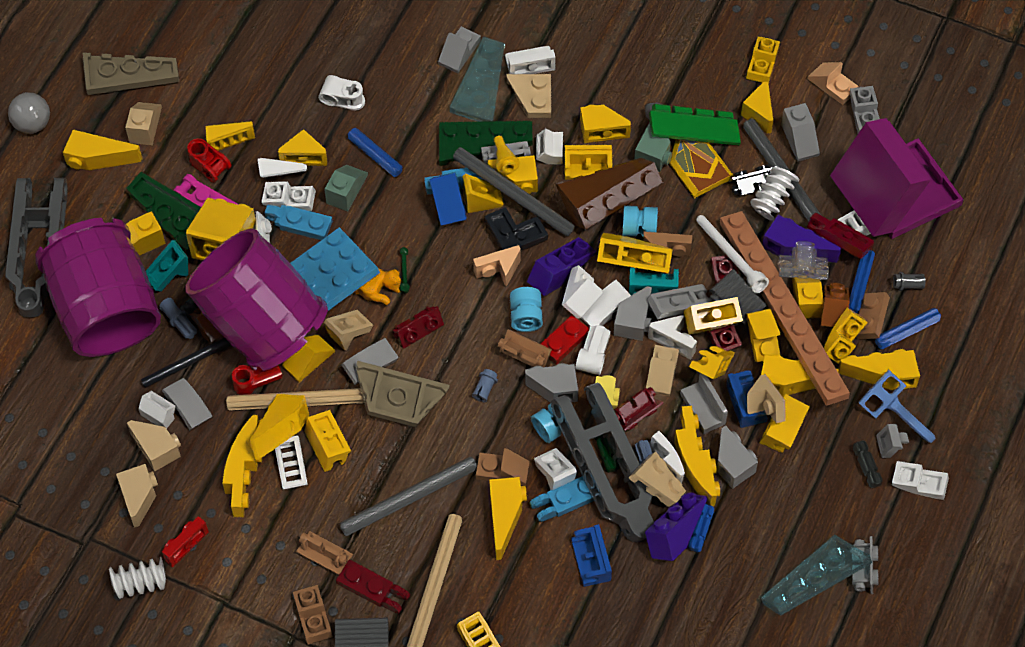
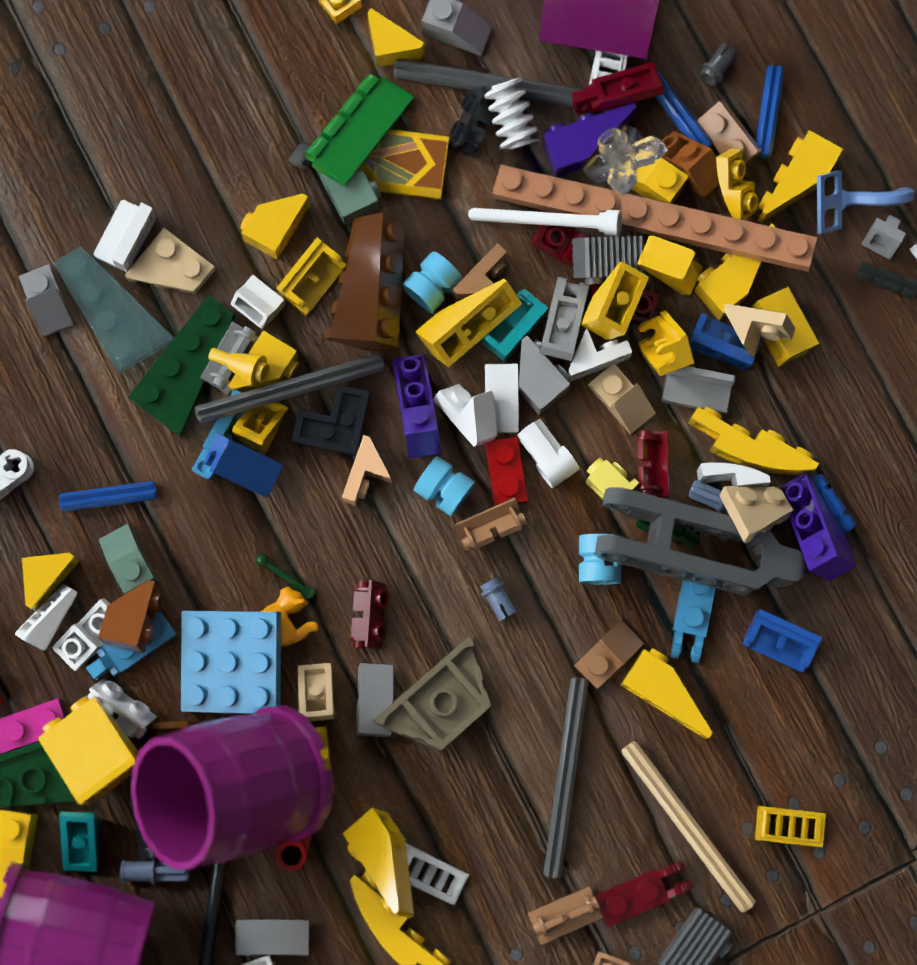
camera: 55 degrees left, 20 degrees up
tan axle [226,388,364,410] -> none
yellow hinge [304,410,351,472] -> none
light grey slope [525,363,578,402] -> none
white slope [534,448,577,490] -> none
light grey slope [716,426,758,489] -> none
none -> dark orange slope [98,580,164,653]

